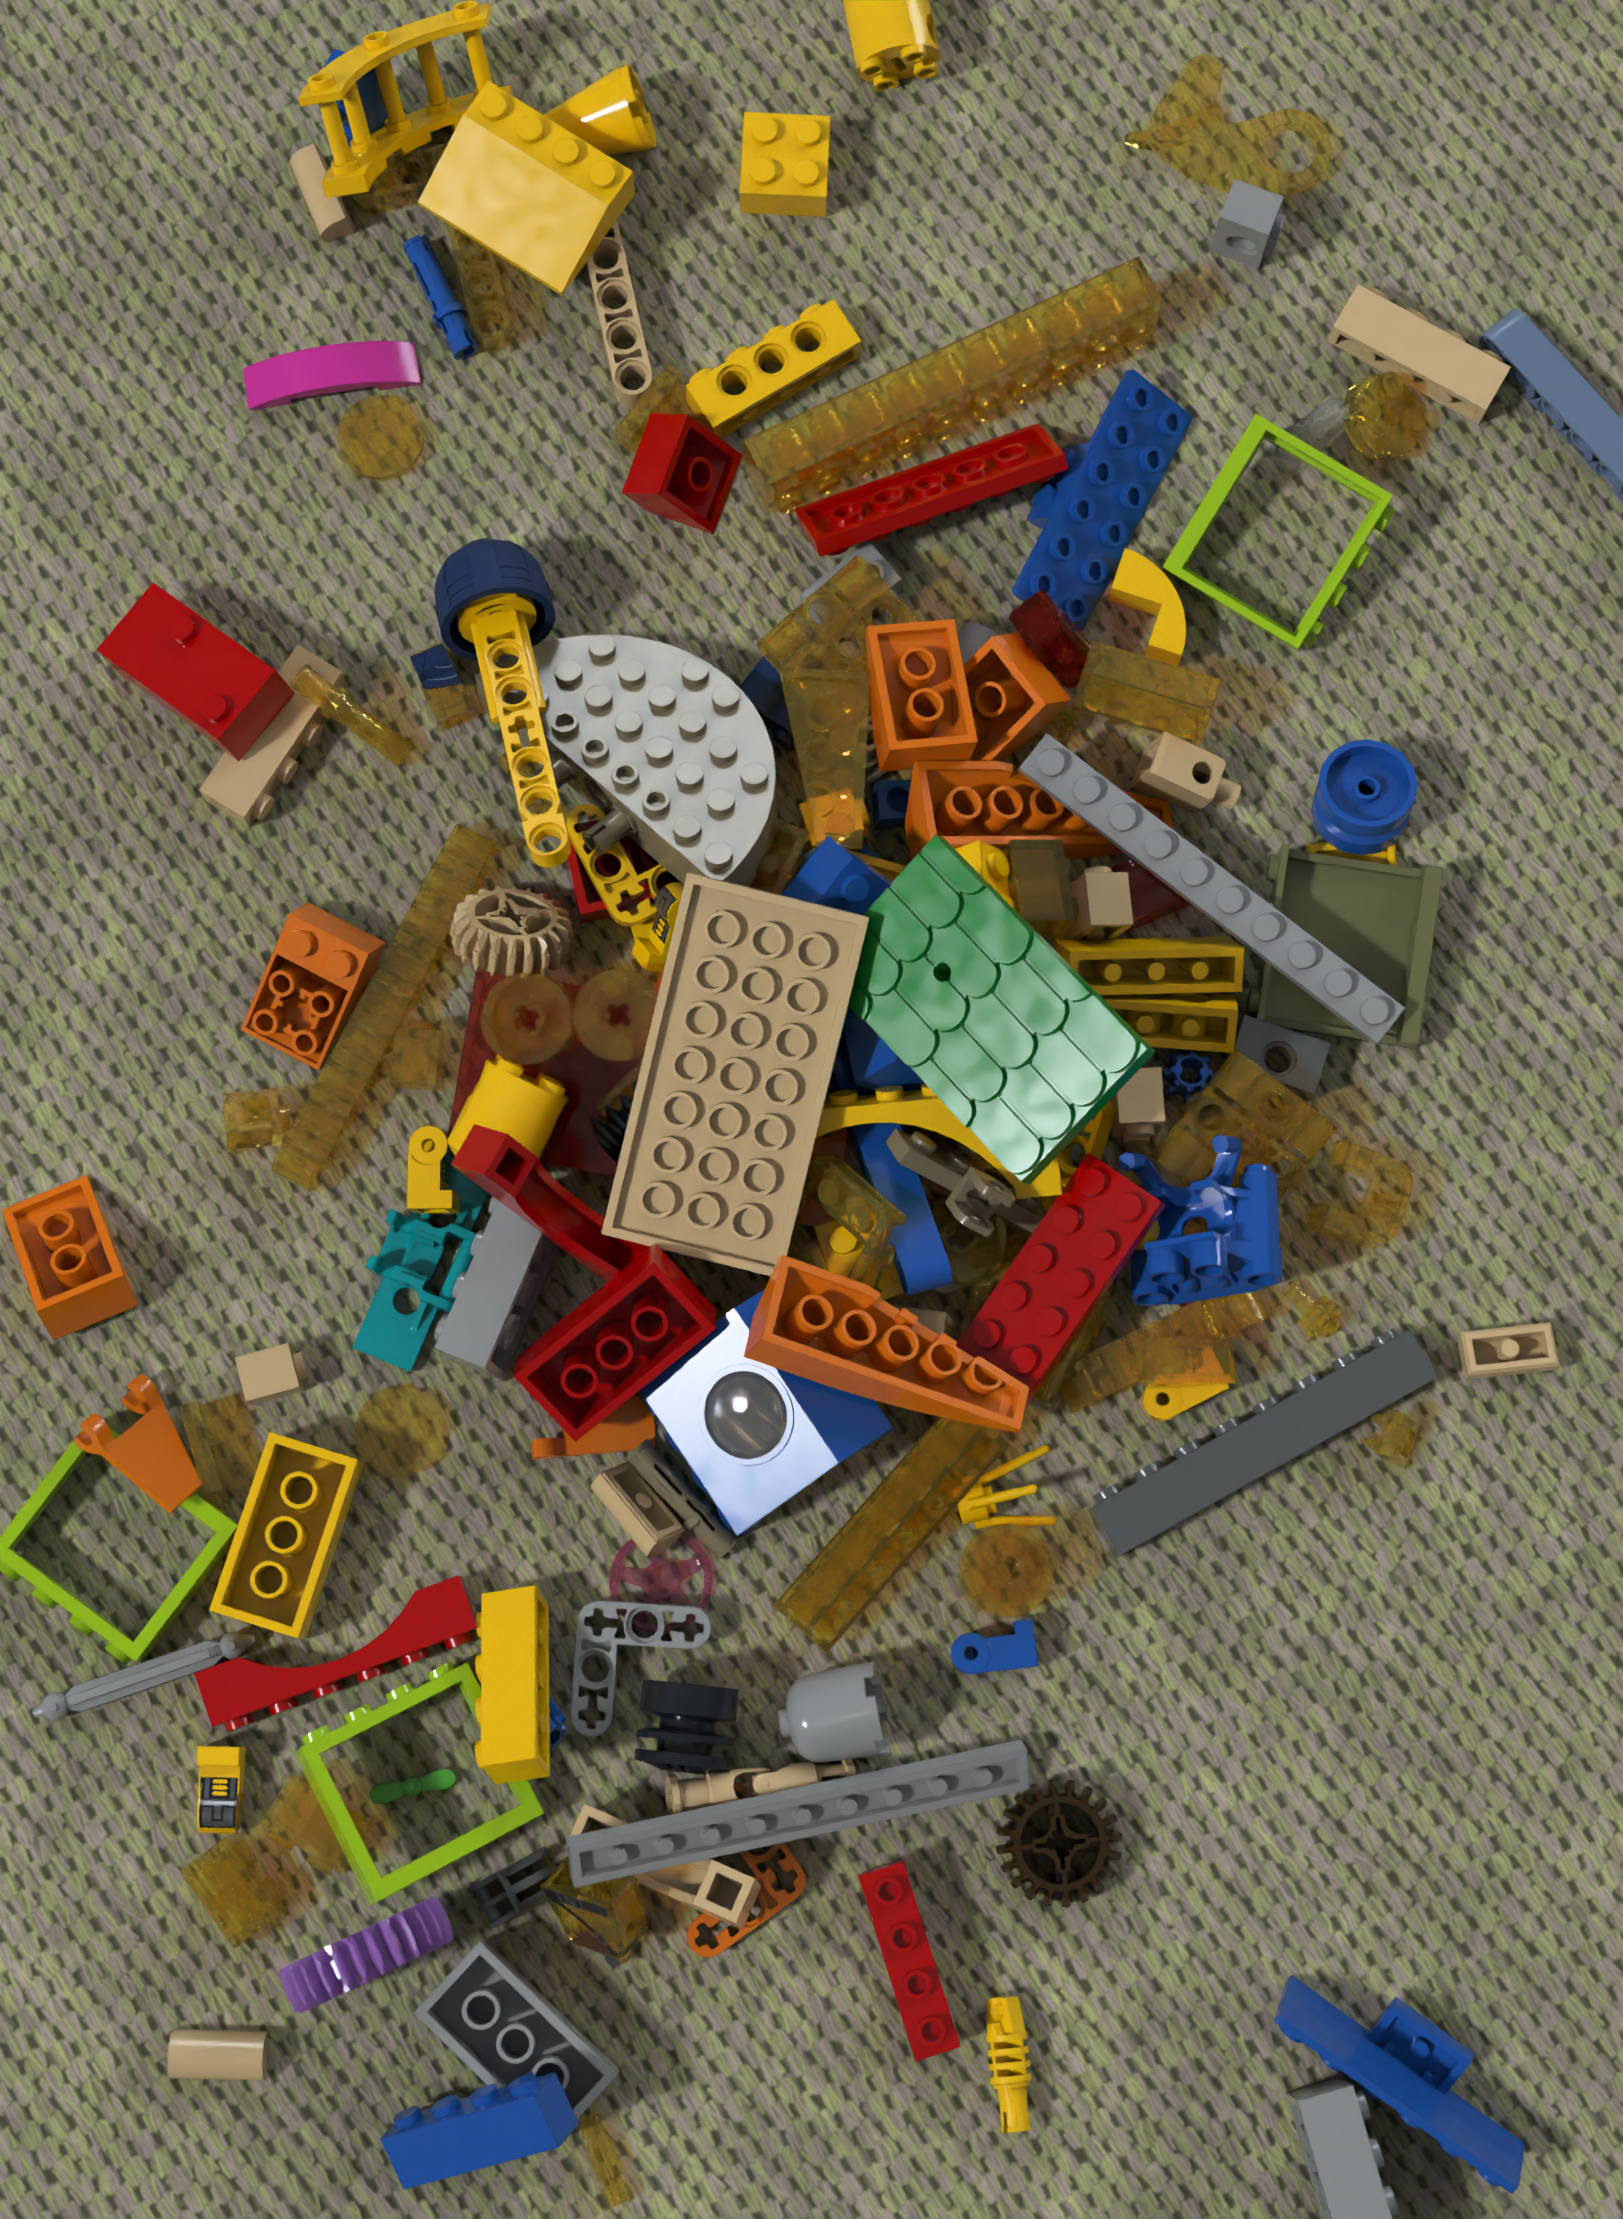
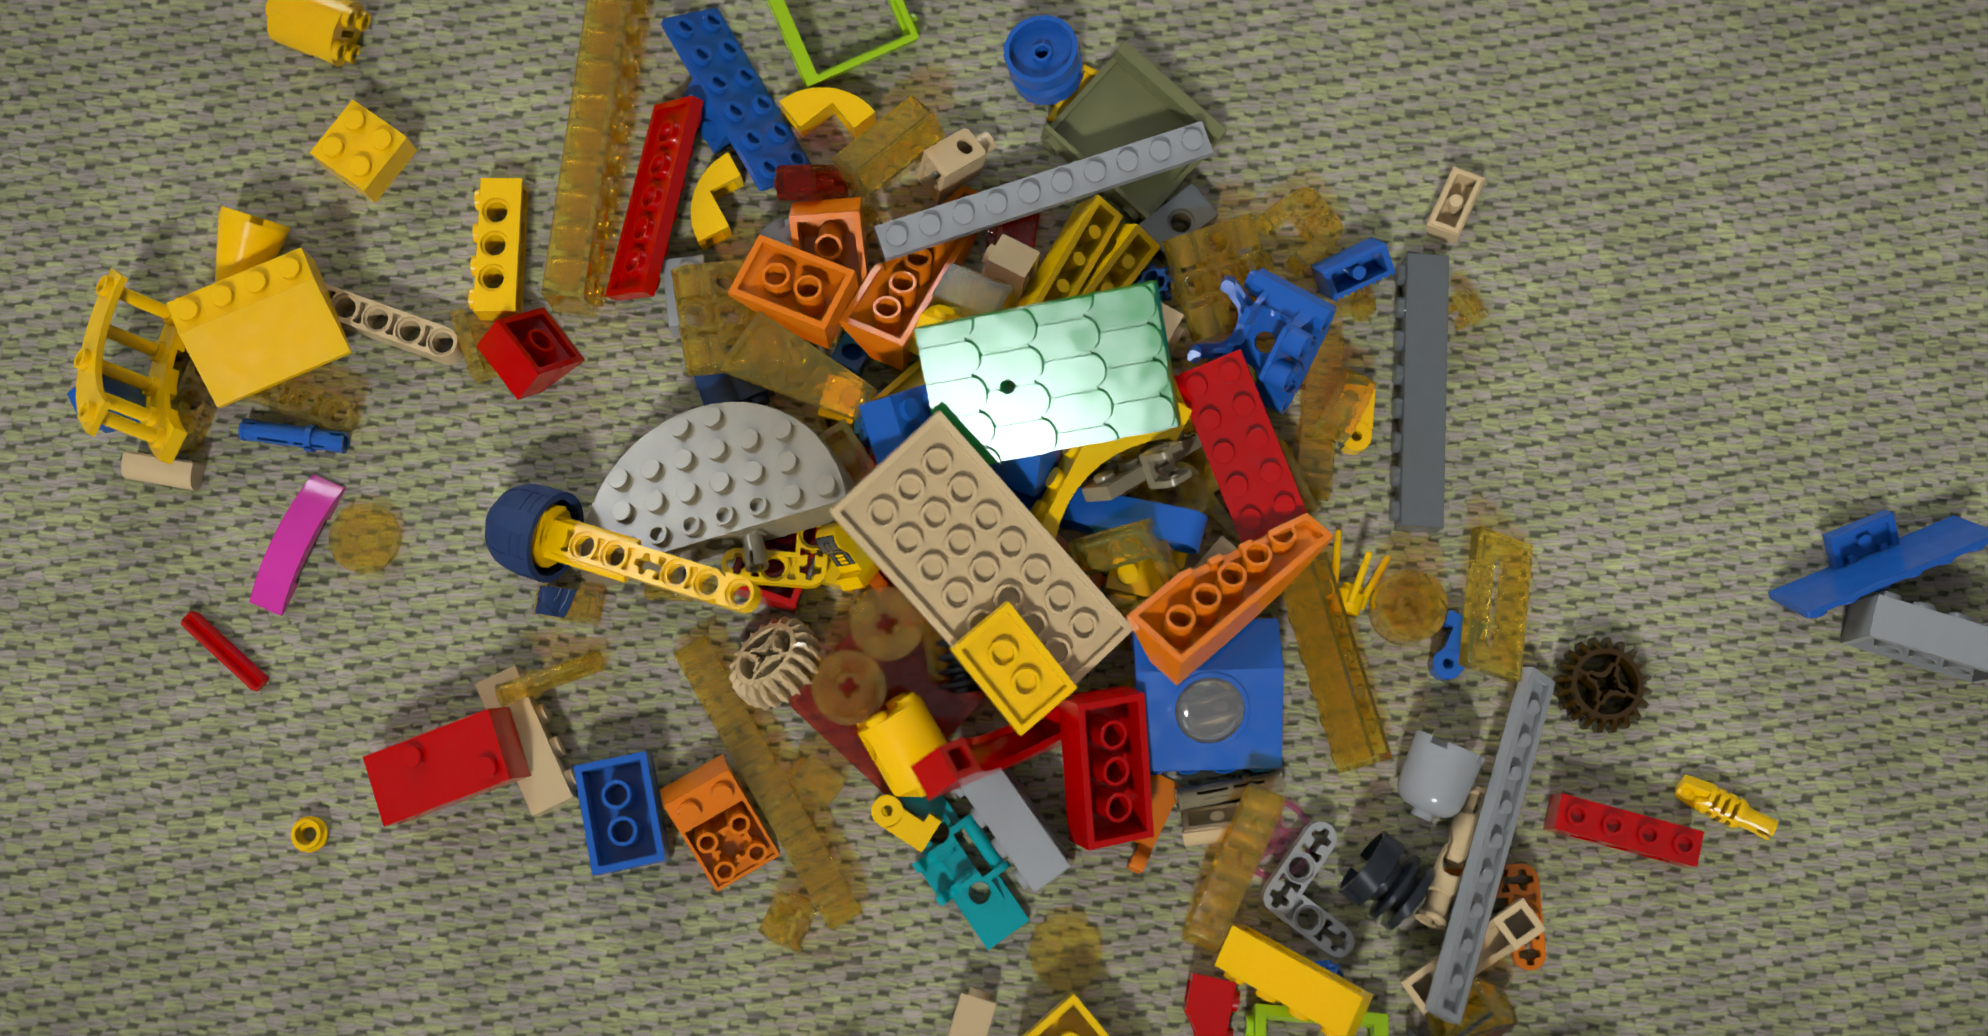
camera: 60 degrees left, 0 degrees up
none -> red axle [181,611,269,692]
none -> yellow plate [291,816,329,853]
none -> blue brick [573,751,672,876]
none -> yellow brick [691,152,744,251]
none -> yellow plate [949,601,1077,736]
none -> clear yellow beam [1181,782,1286,954]
none -> blue brick [1310,237,1395,301]
none -> clear yellow piece [1458,526,1533,683]

